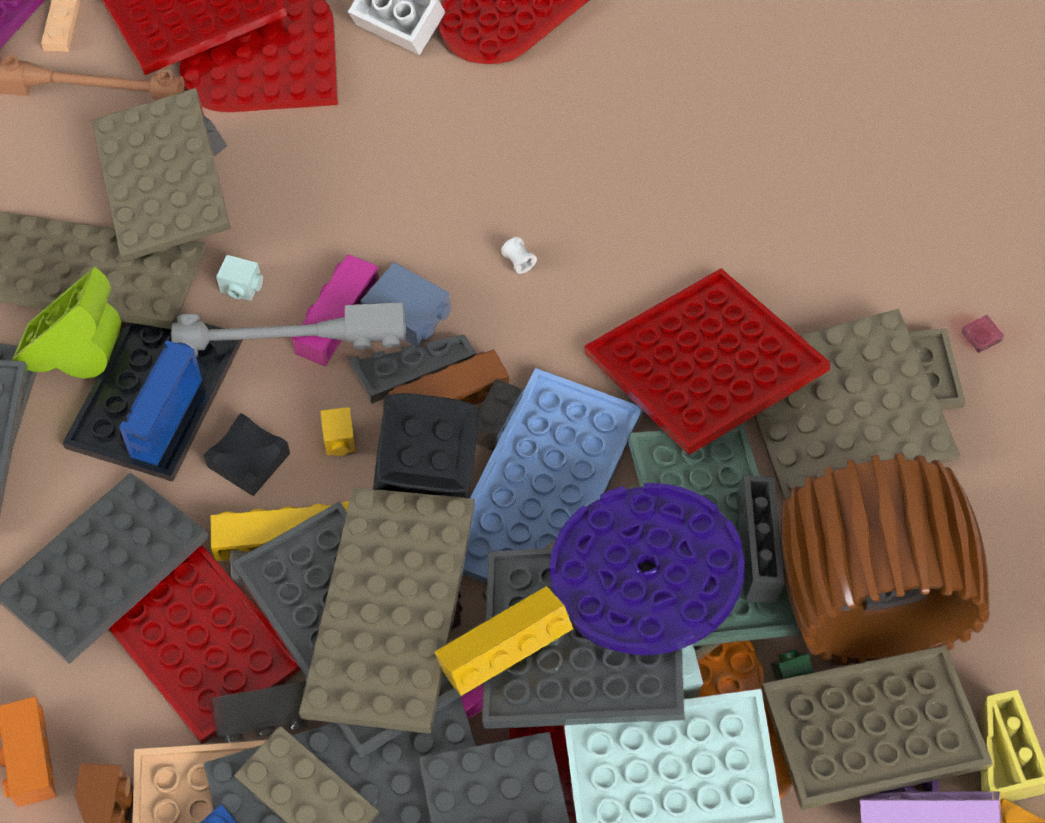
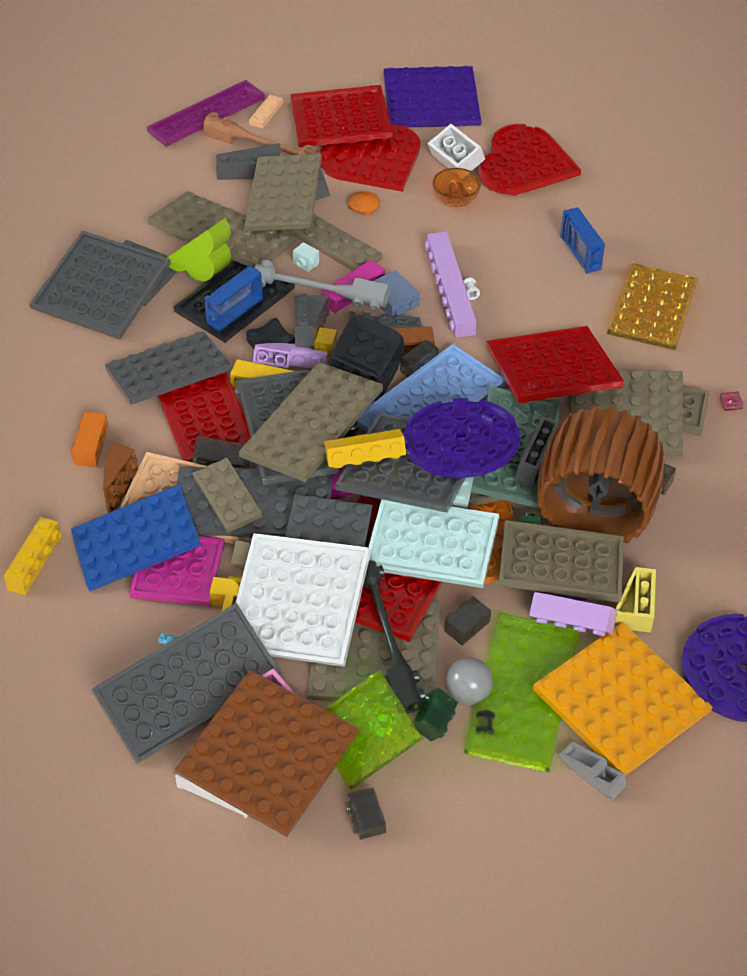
camera: 20 degrees right, 10 degrees down
none -> dark grey wedge [216,143,281,180]
none -> lavender slope [253,343,327,369]
none -> dark tan plate [286,214,382,271]
none -> dark grey wedge [294,294,329,346]
none -> orange dish [348,191,380,216]
none -> lavender brick [424,232,477,338]
none -> clear orange piece [433,168,481,208]
none -> blue door [560,207,605,274]
none -> clear yellow plate [607,263,698,350]

